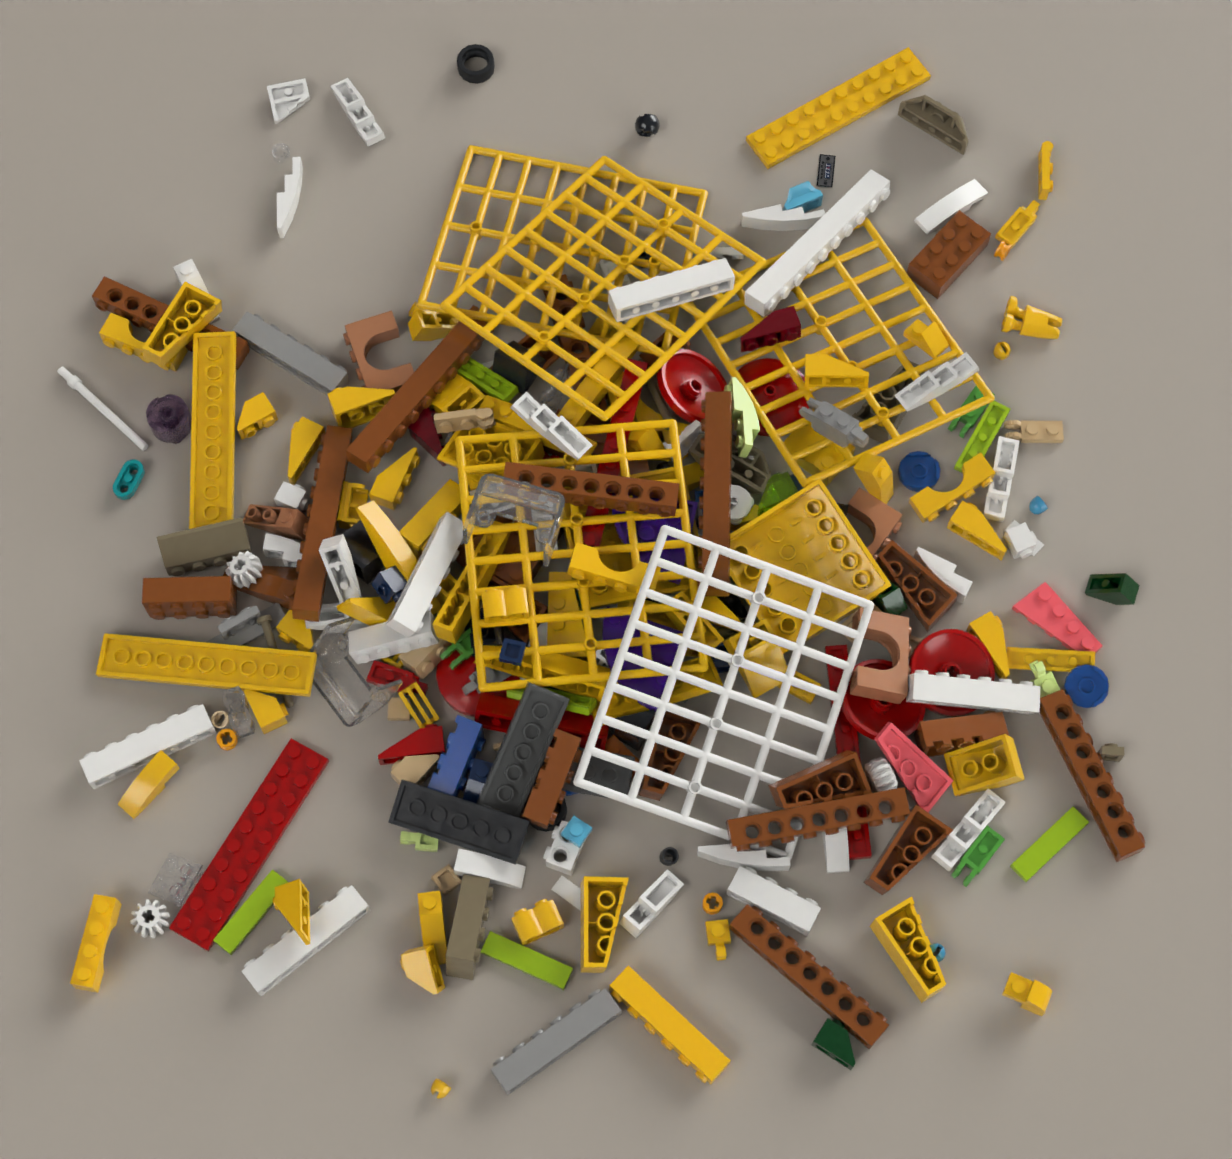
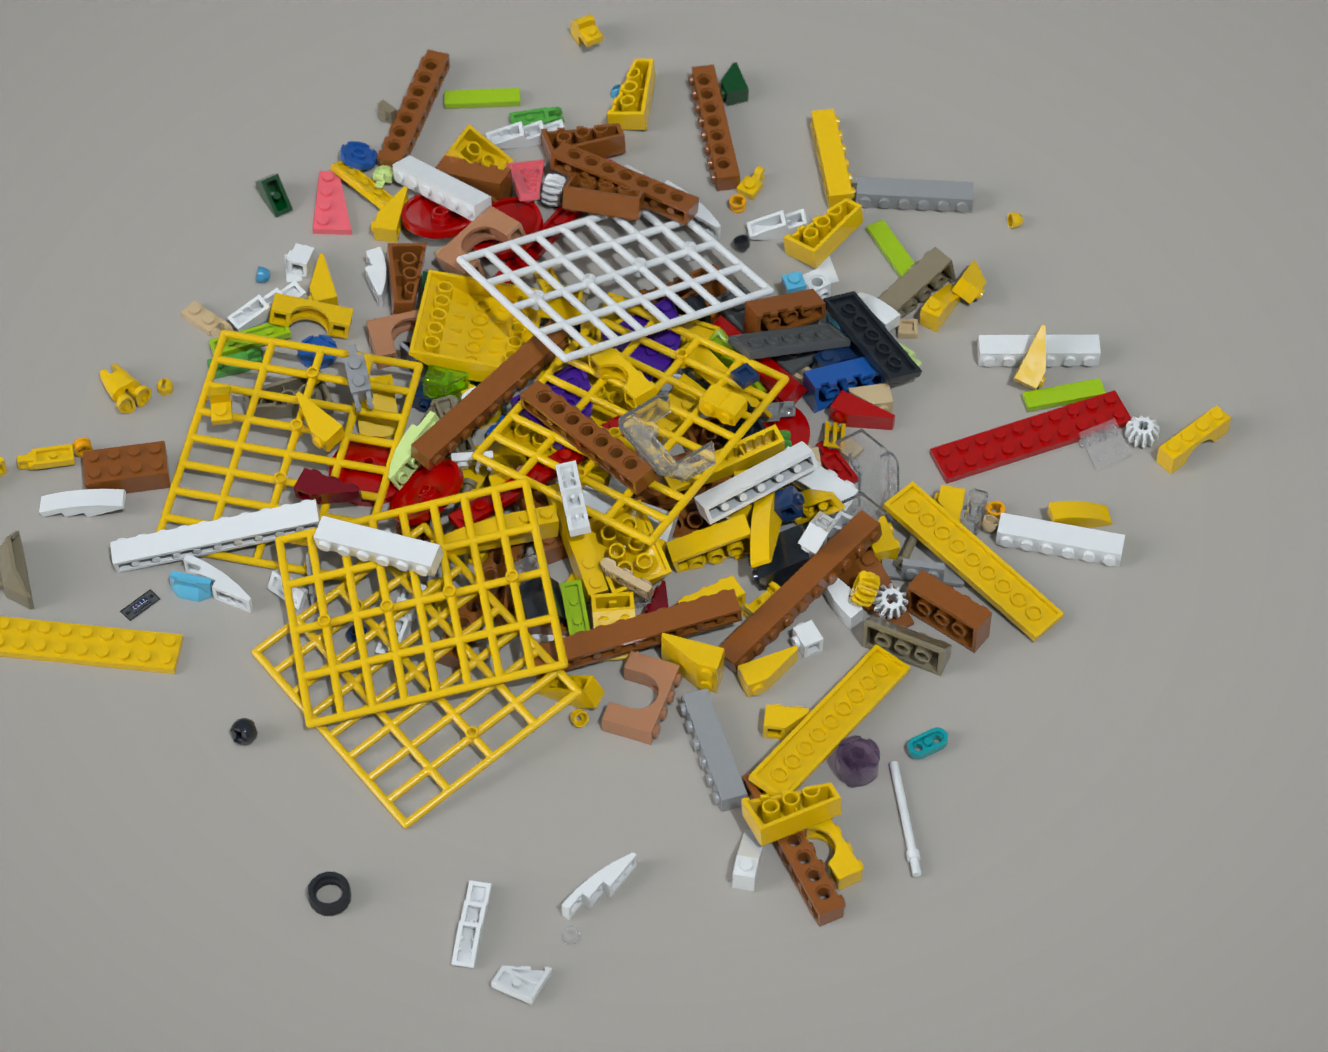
camera: 140 degrees left, 15 degrees down
nougat slope [243,504,309,540] -> none
yellow brick [511,899,564,946] -> none
white brick [726,866,821,936] -> none
yellow slope [853,453,894,504] -> none
white slope [894,352,979,412] -> none
none -> yellow gear [850,571,880,607]

